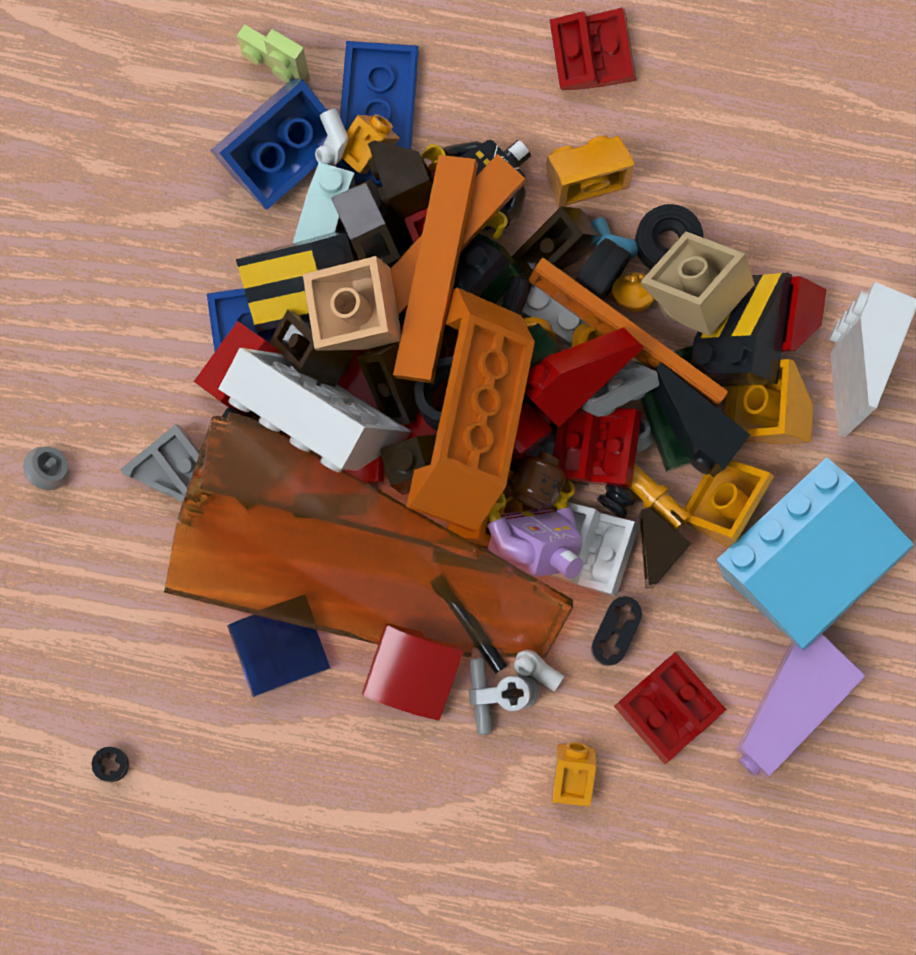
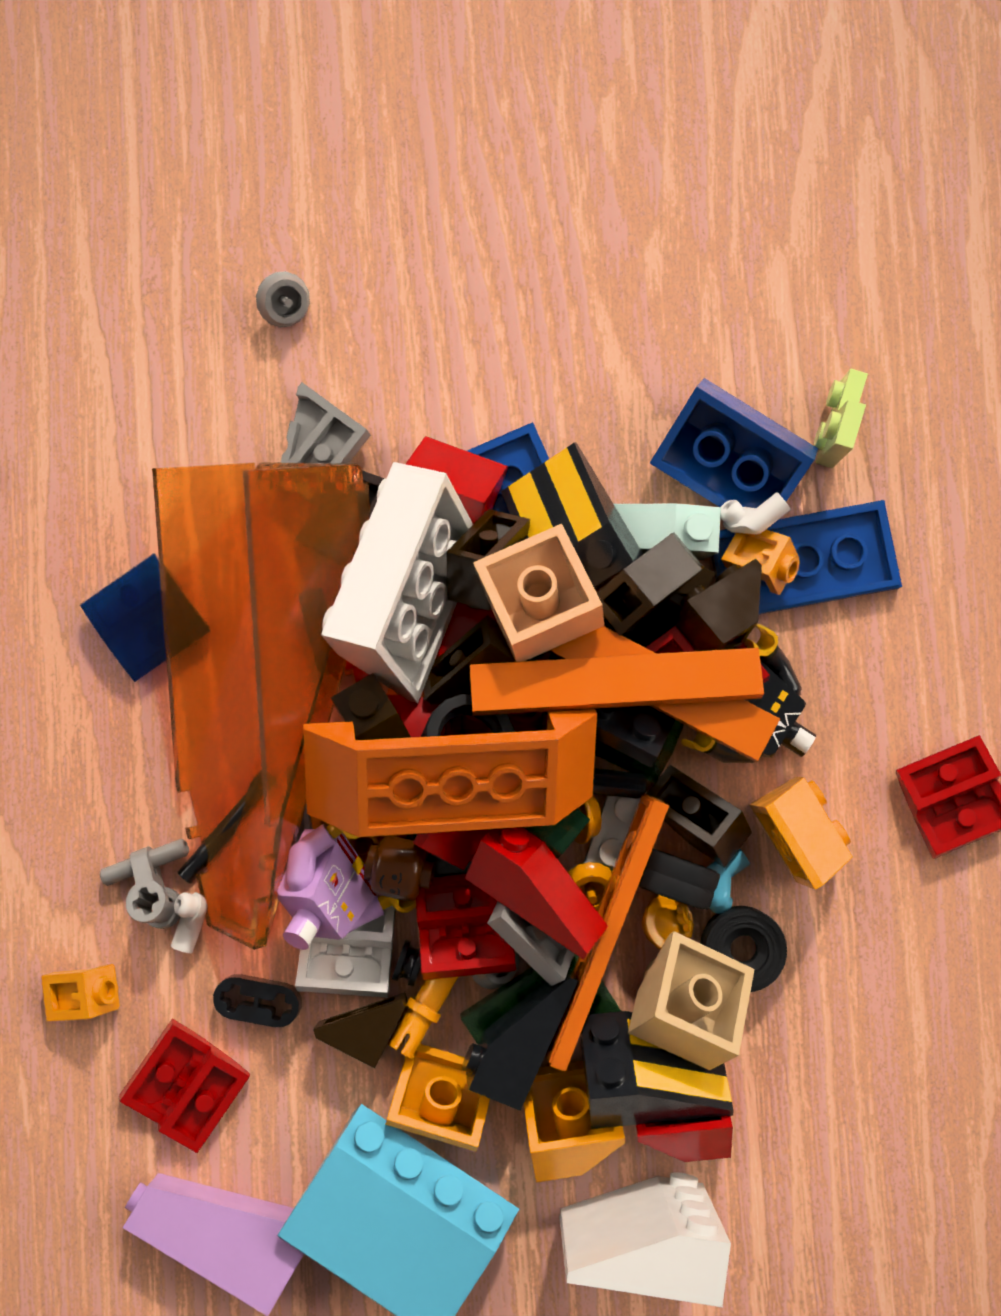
camera: 80 degrees right, 5 degrees up
red slope [362,623,464,721] -> none

